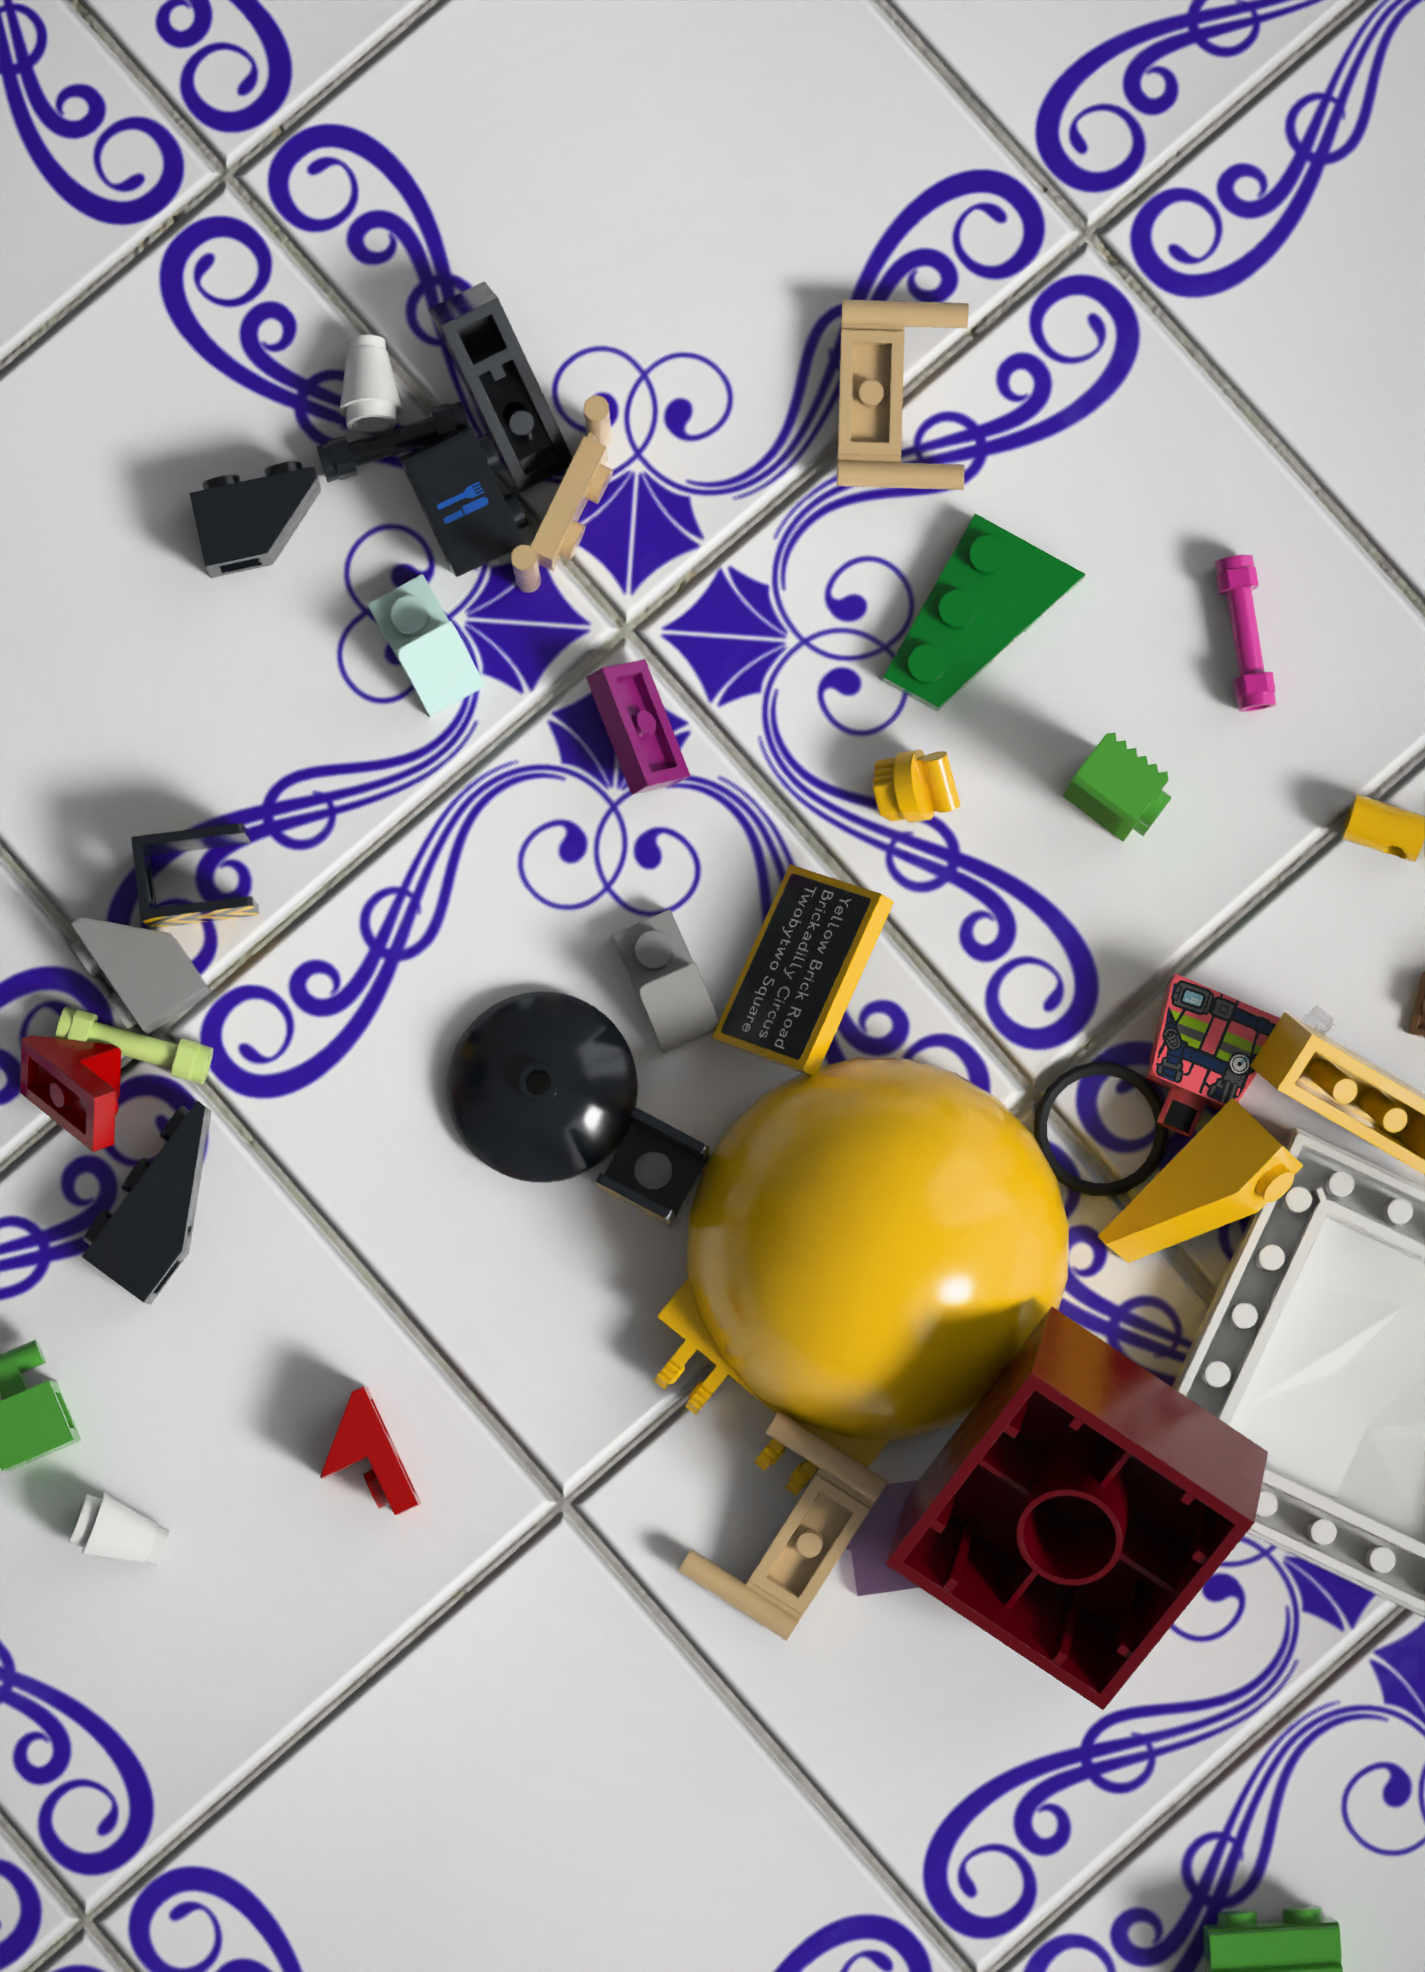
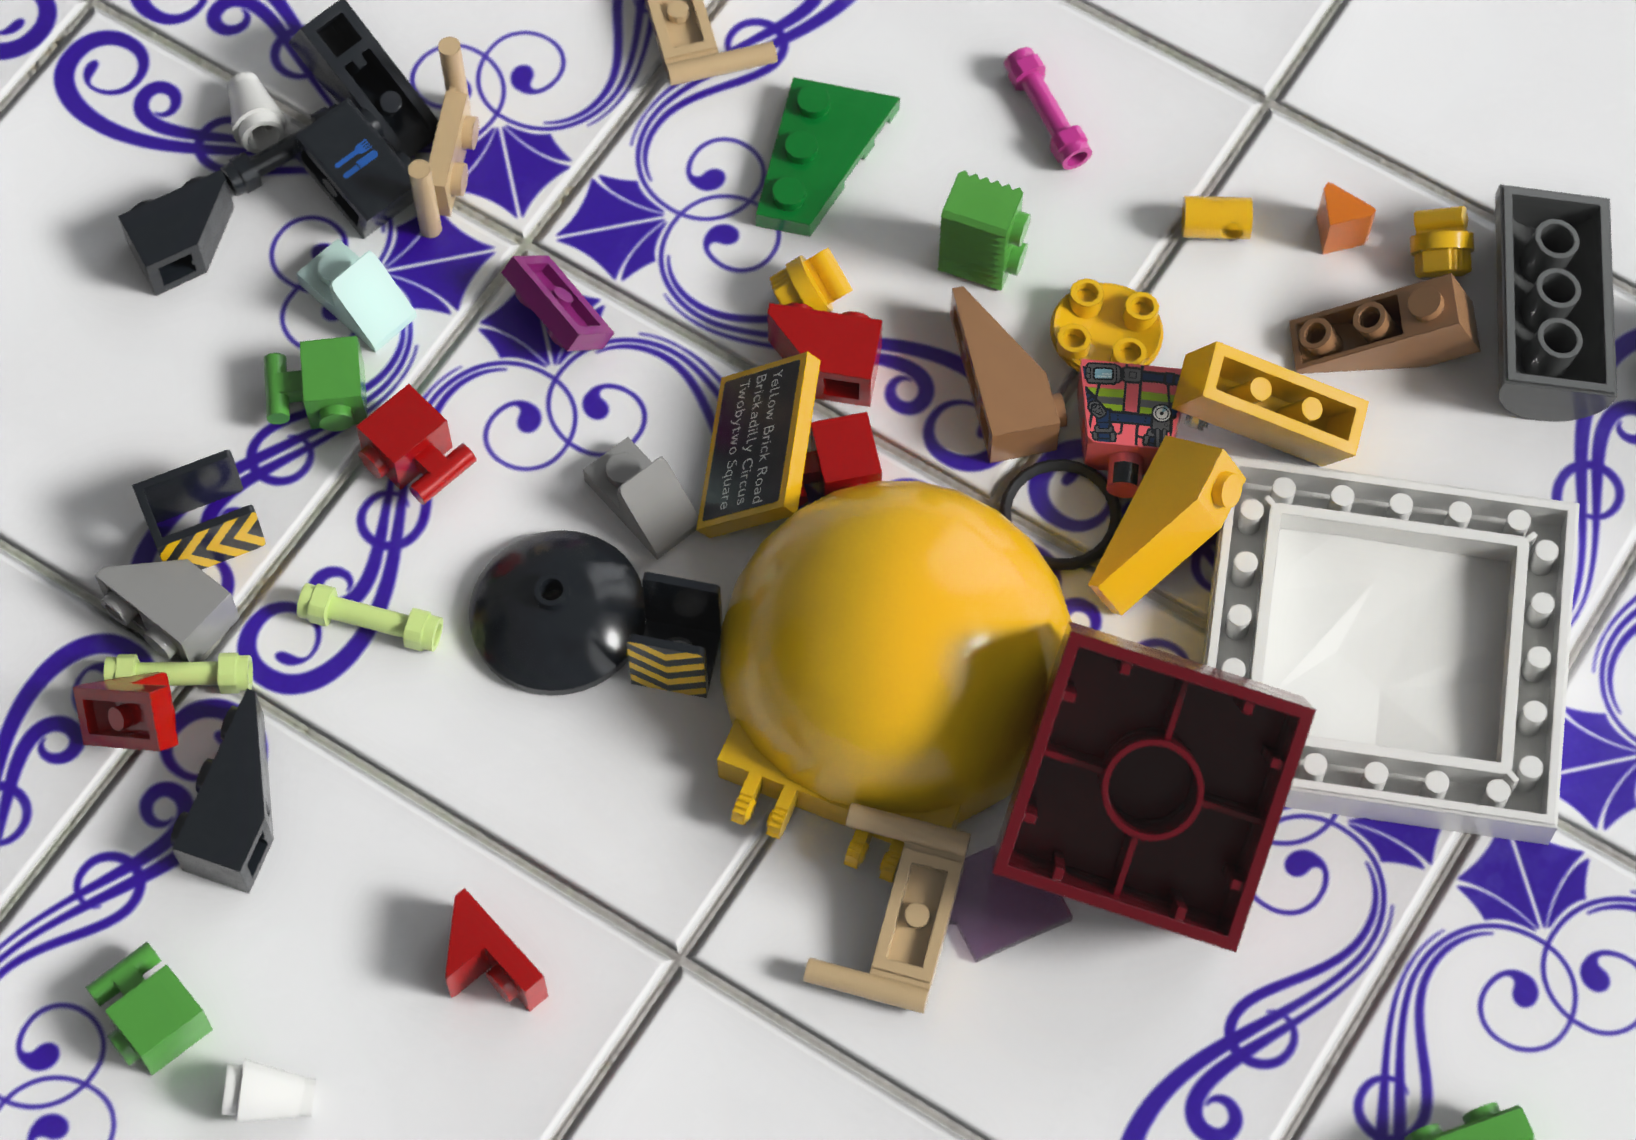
camera: 15 degrees left, 20 degrees down
none -> bright green brick [263,336,368,431]
none -> yellowish green bar [297,583,443,652]
none -> red brick [356,384,477,505]
none -> red slope [767,303,883,407]
none -> red brick [798,412,882,507]
none -> medium nougat slope [950,286,1067,463]
none -> yellow dish [1050,278,1163,372]

